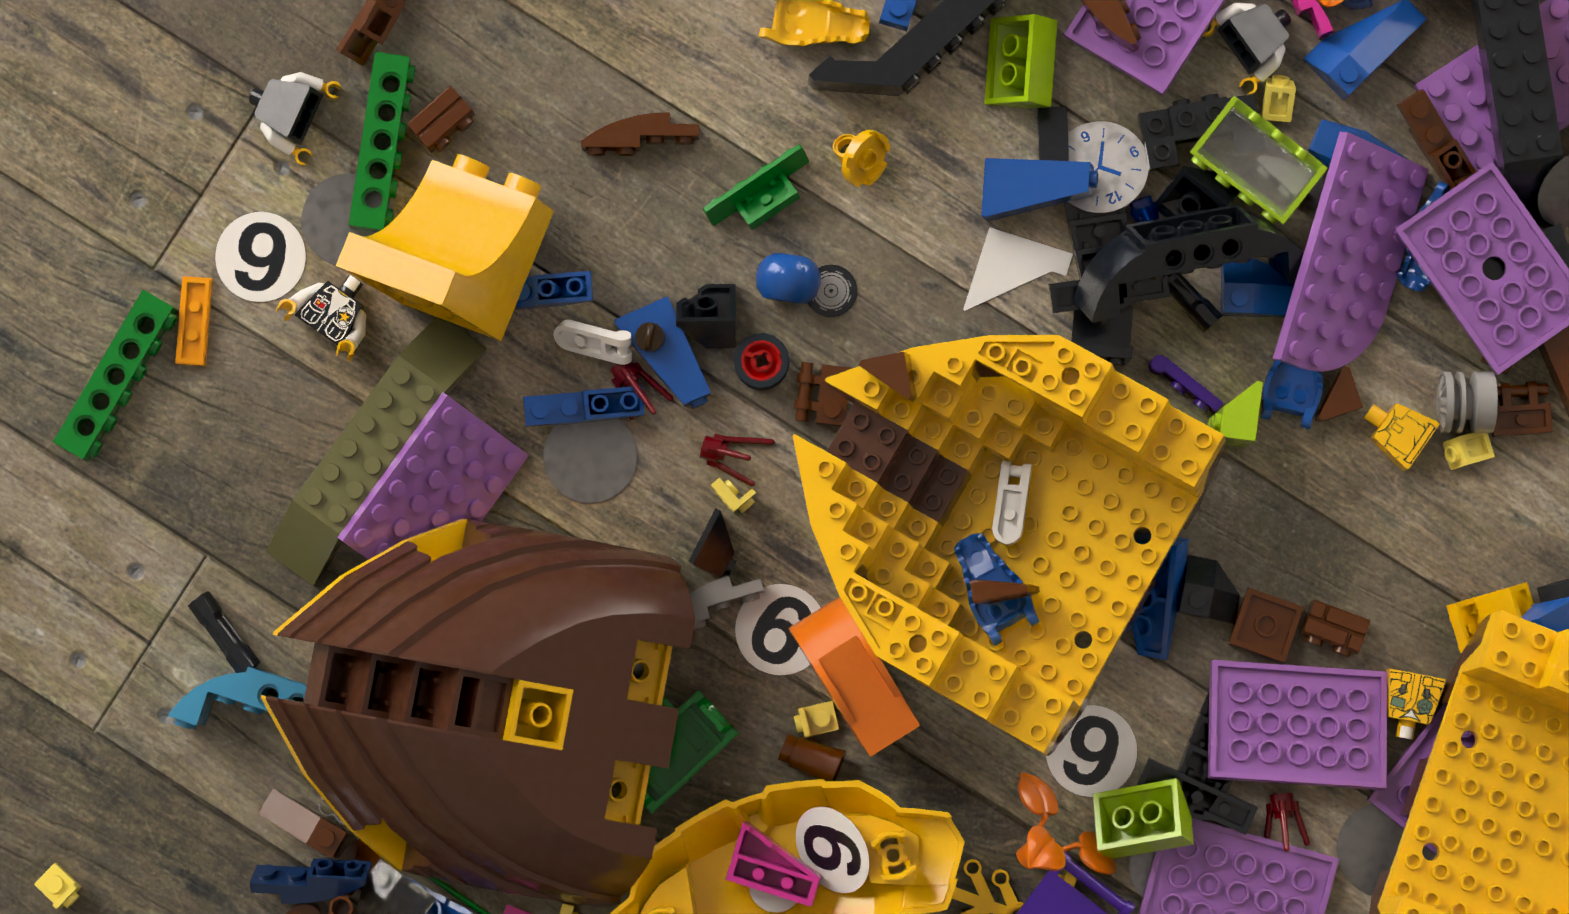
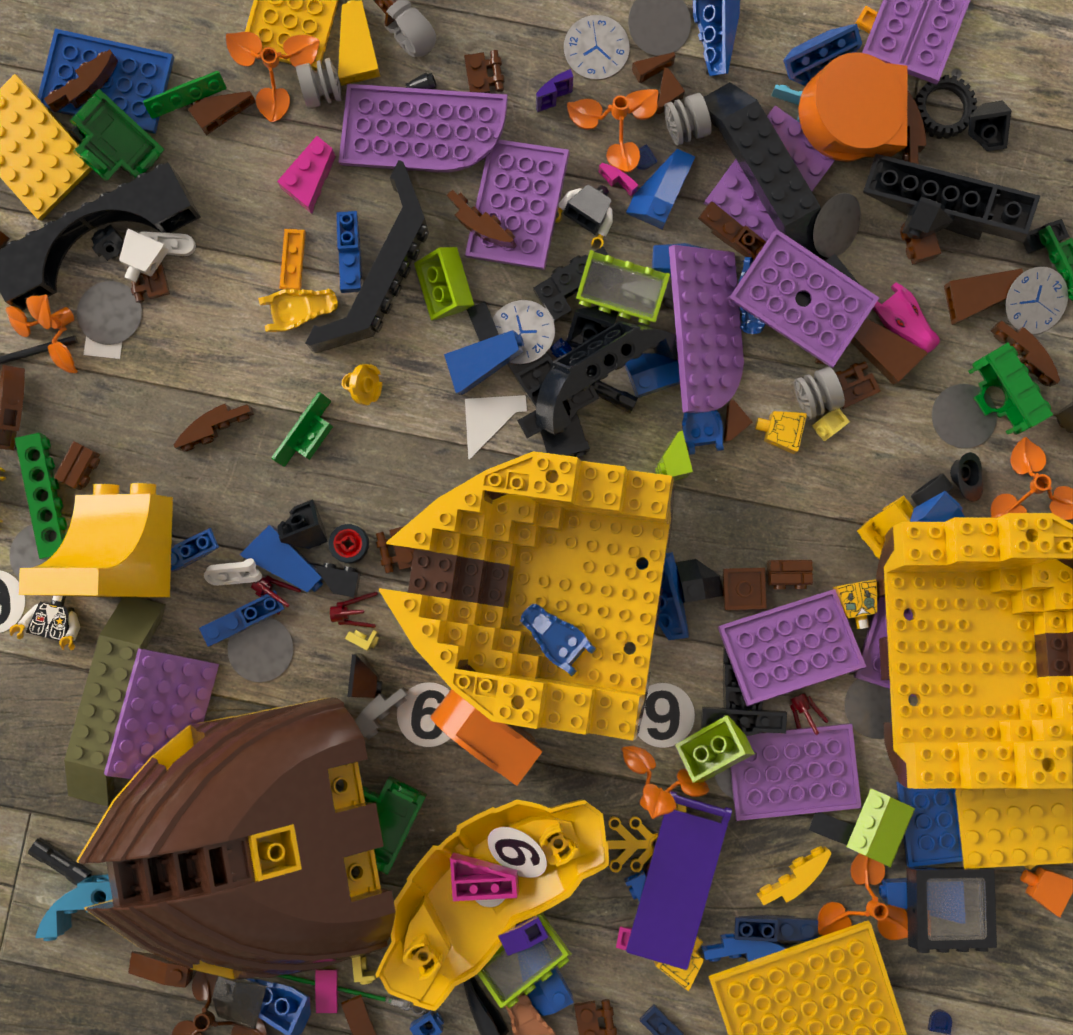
camera: 25 degrees left, 0 degrees up
dark blue slope [250,858,372,904] -> none
dark brown tile [635,322,665,352] -> none
blue piece [755,253,821,304] -> none
reddish brown plant [778,734,846,782] -> none
light yellow bracket [794,701,839,738] -> none
sticker [808,265,857,317] -> none
reddish brown slope [859,352,917,402] -> none
reddish brown slope [970,579,1040,604] -> none
white plate [992,461,1033,545] -> none
dark purple plate [1149,355,1223,414] -> none
light yellow bracket [1261,75,1296,122] -> none
none -> black slope [317,563,361,598]

